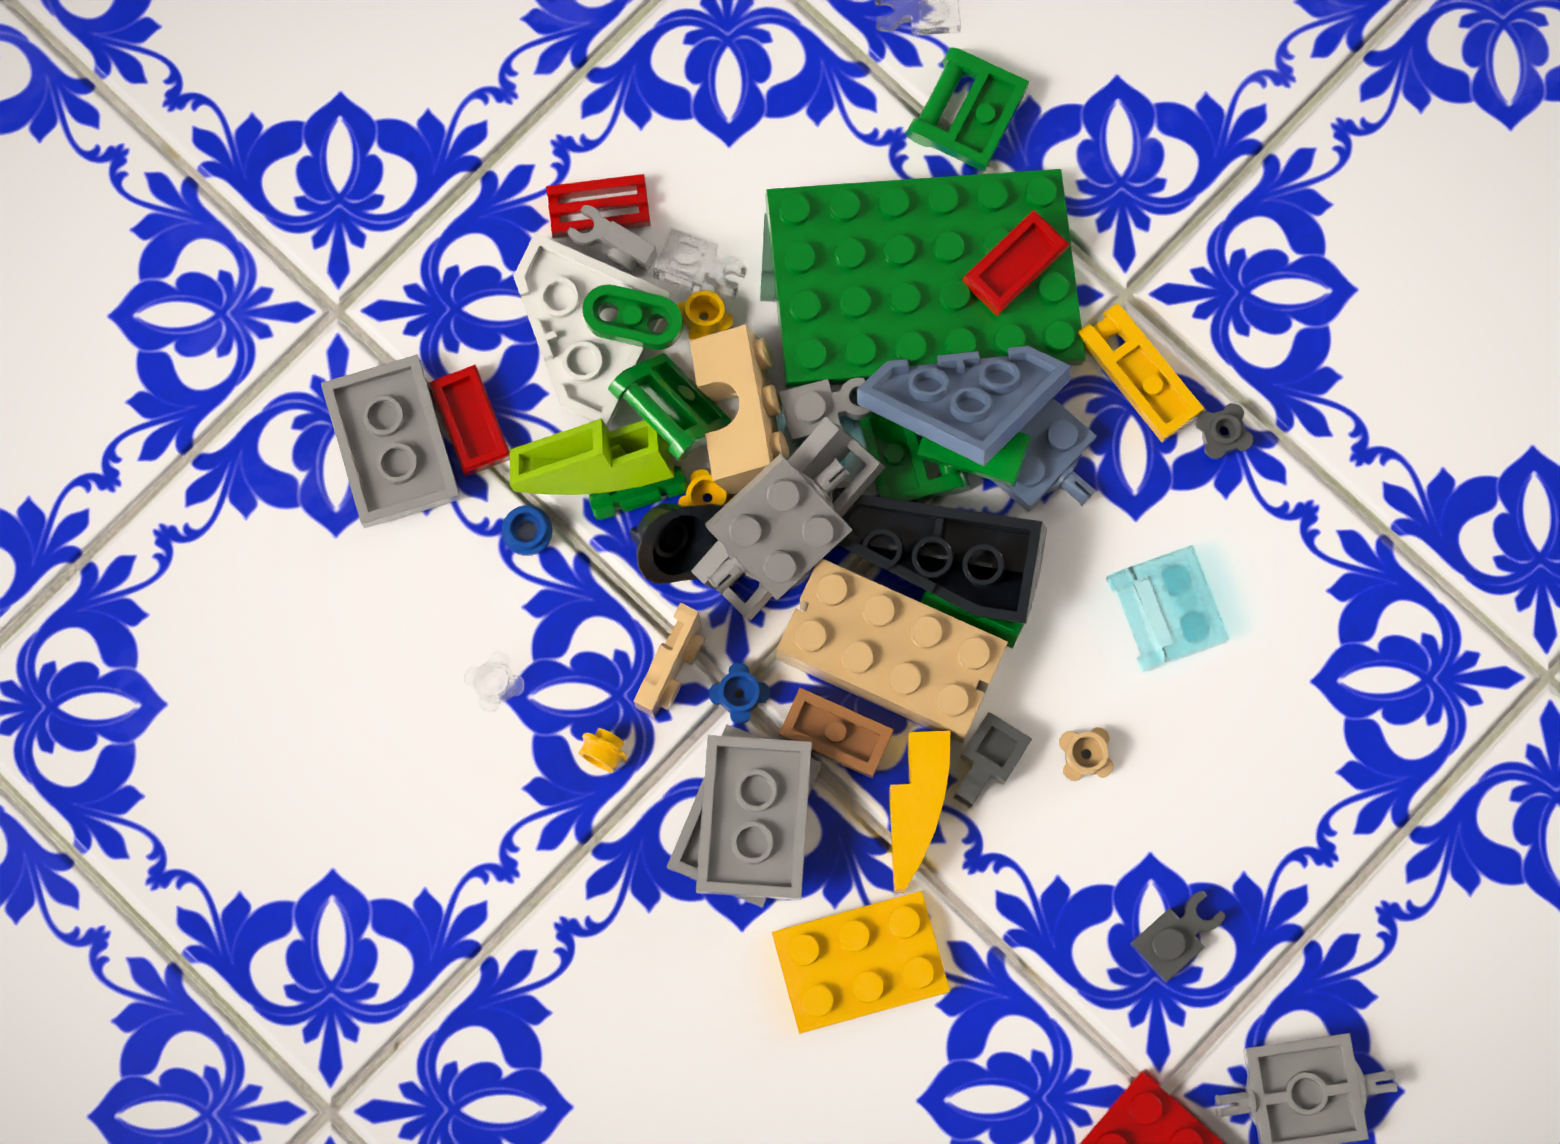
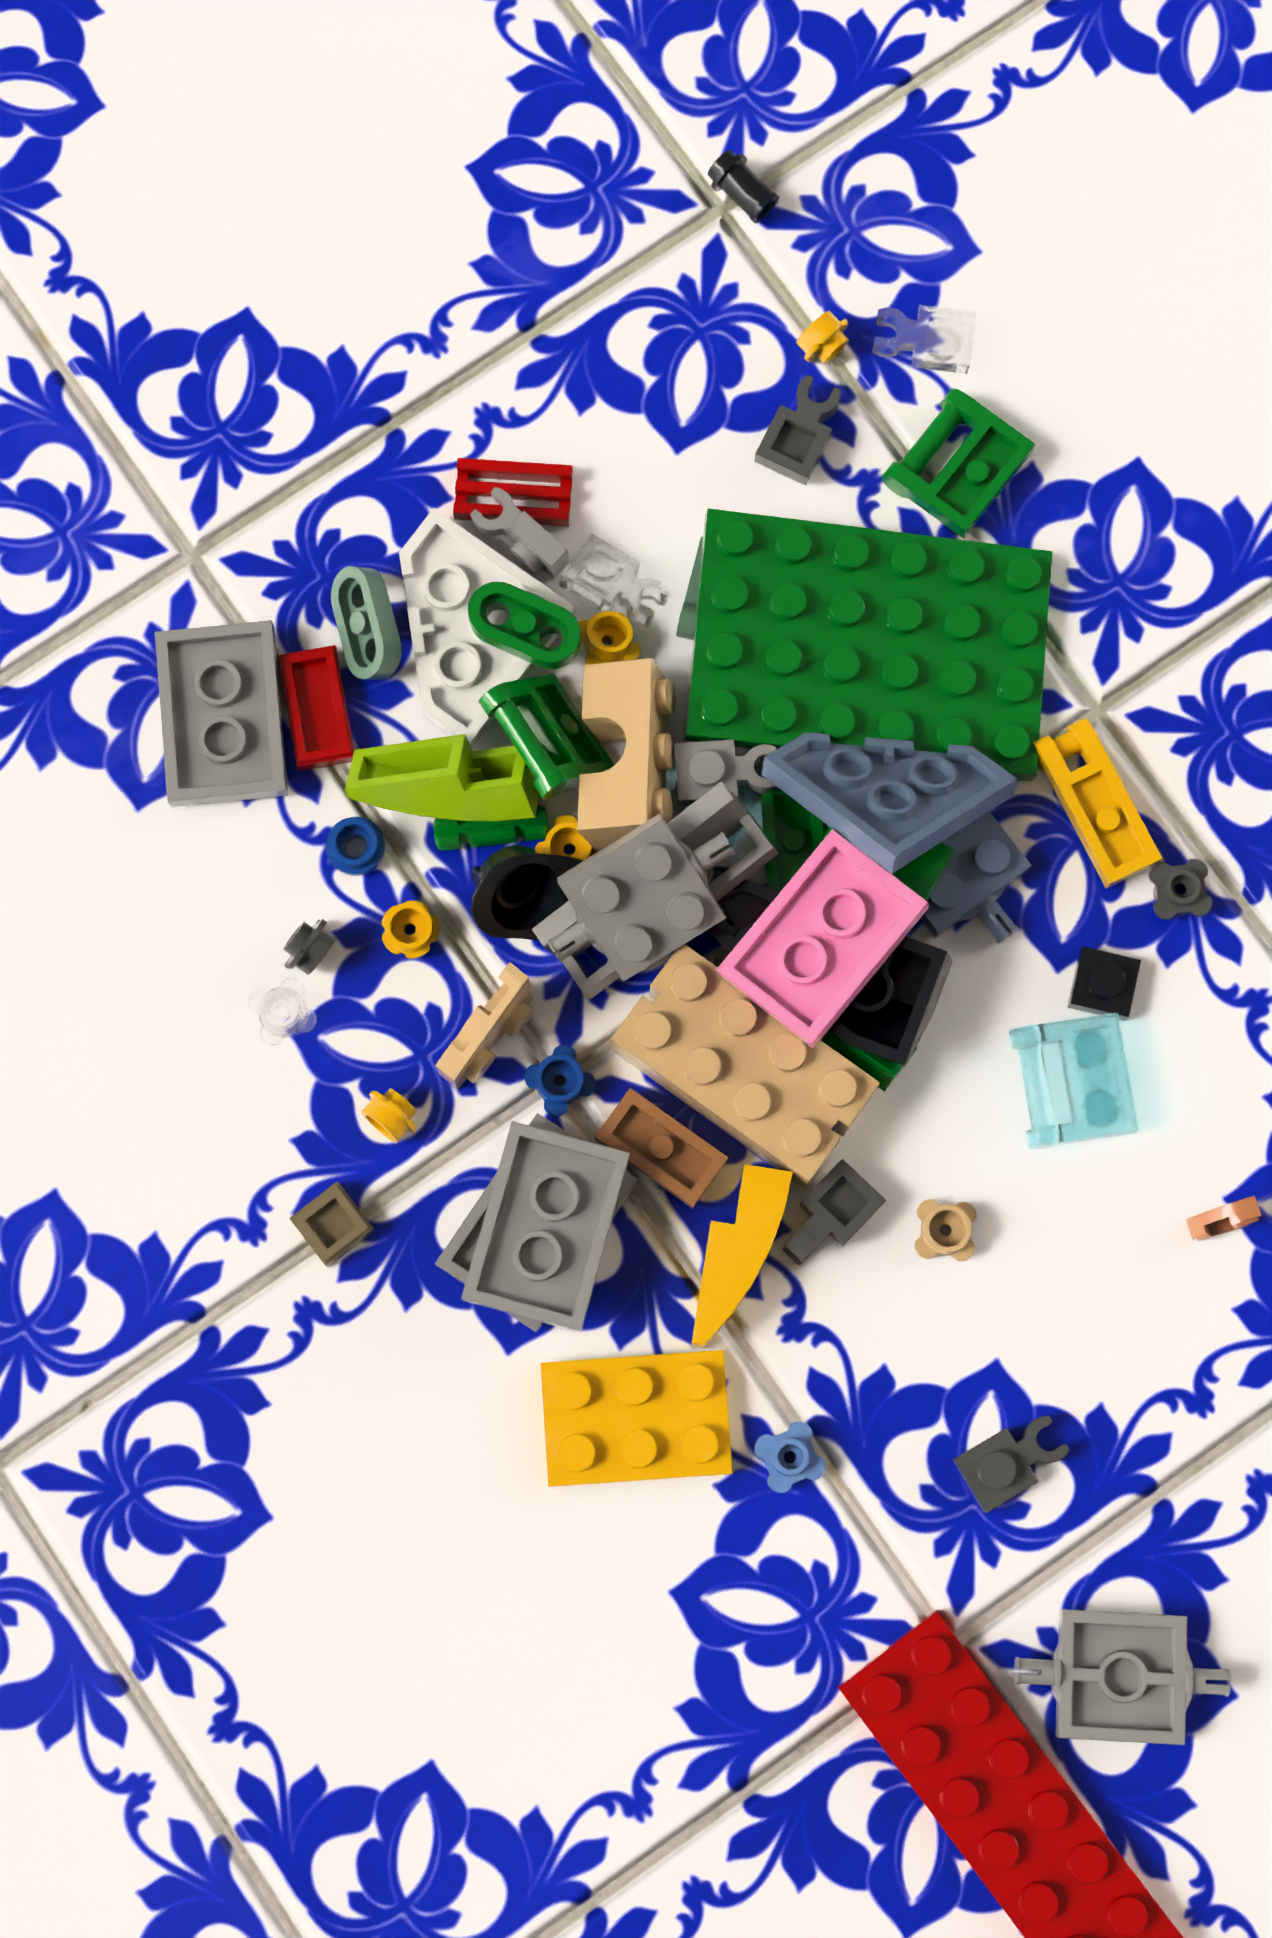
camera: 10 degrees right, 0 degrees up
red tile [962,210,1070,317] -> none
none -> dark grey plate [283,918,336,975]
none -> dark tan tile [289,1181,376,1268]
none -> sand green plate [331,566,402,680]
none -> yellow plate [382,900,440,959]
none -> bright pink plate [716,829,929,1048]
none -> dark grey plate [754,375,841,486]
none -> medium blue plate [754,1422,825,1493]
none -> yellow plate [796,311,849,364]
none -> black plate [1067,946,1141,1021]
none -> nougat tile [1186,1195,1262,1241]

